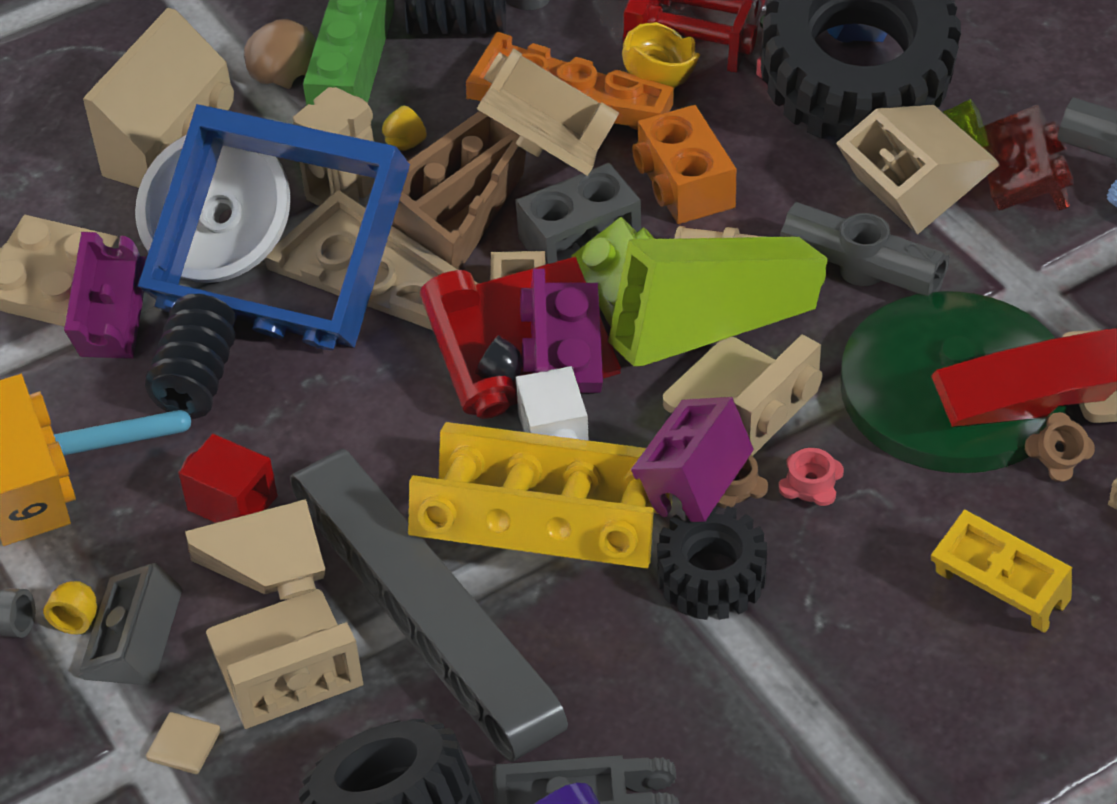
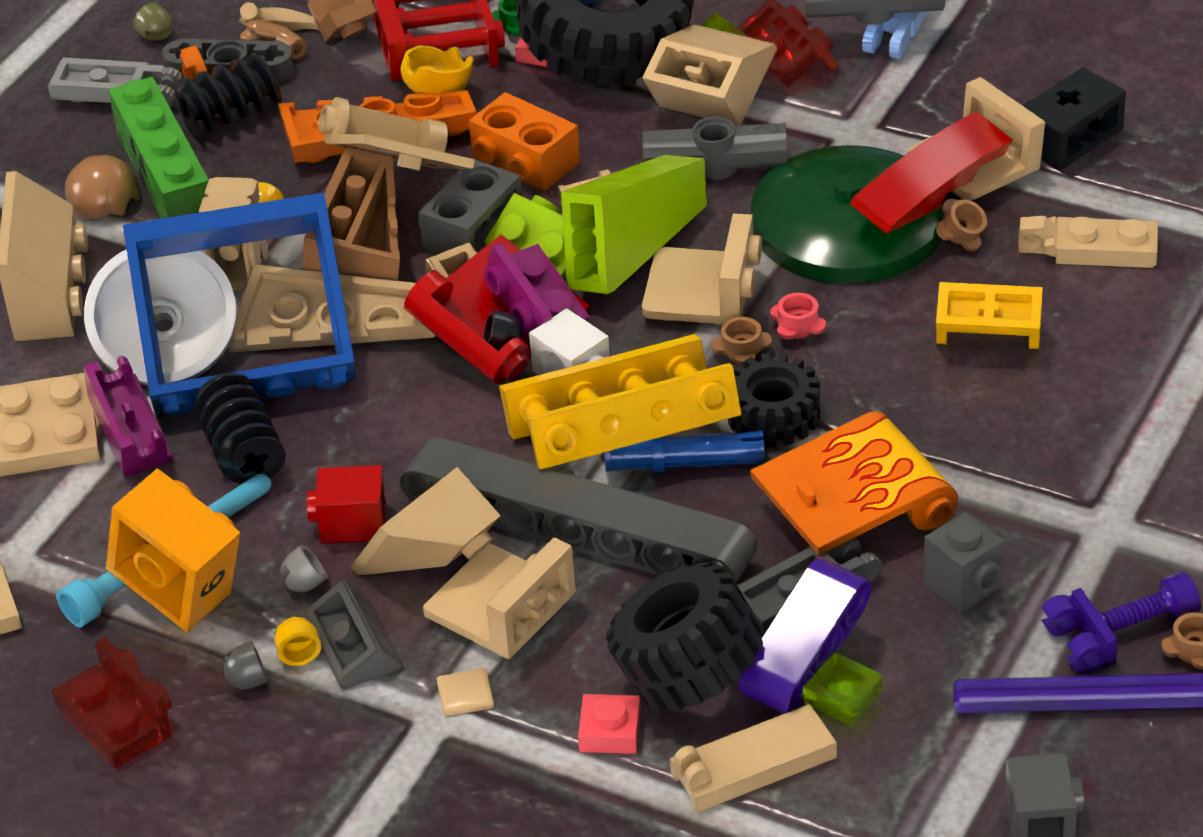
camera: 30 degrees left, 5 degrees down
magenta hinge [631,397,754,522] -> none
none -> light grey hinge [280,544,328,593]
none -> blue pin [604,431,765,474]
none -> orange door [750,411,958,555]

